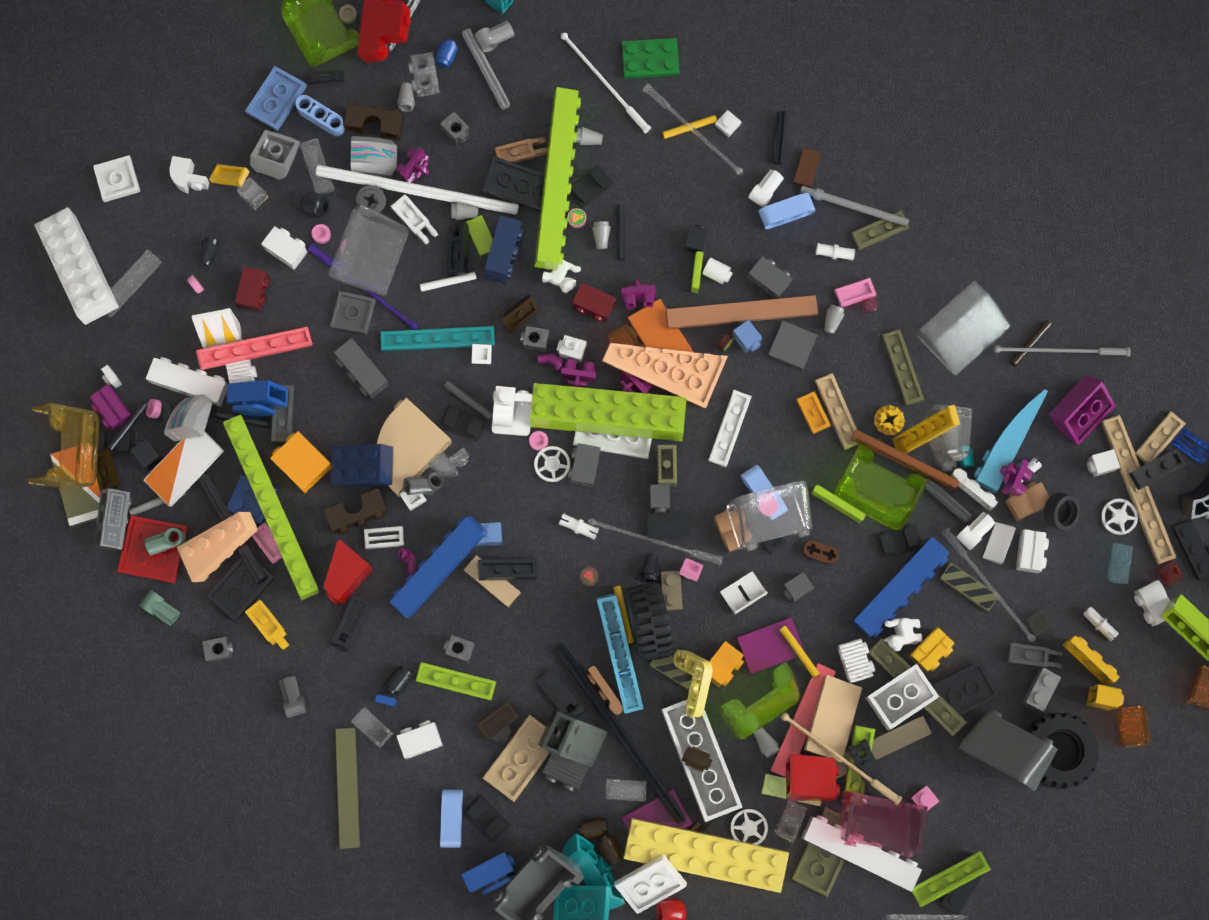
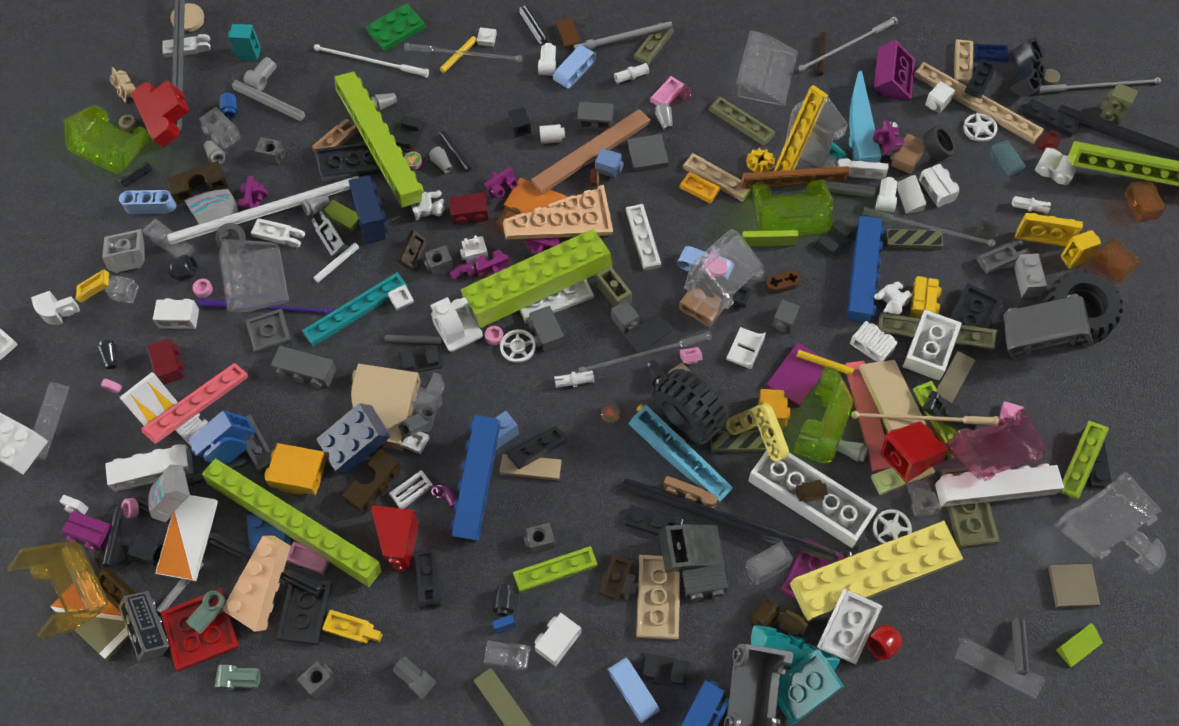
camera: 30 degrees left, 15 degrees down
medium blue plate [245,66,307,132] -> none
lime tile [691,251,703,293] -> none

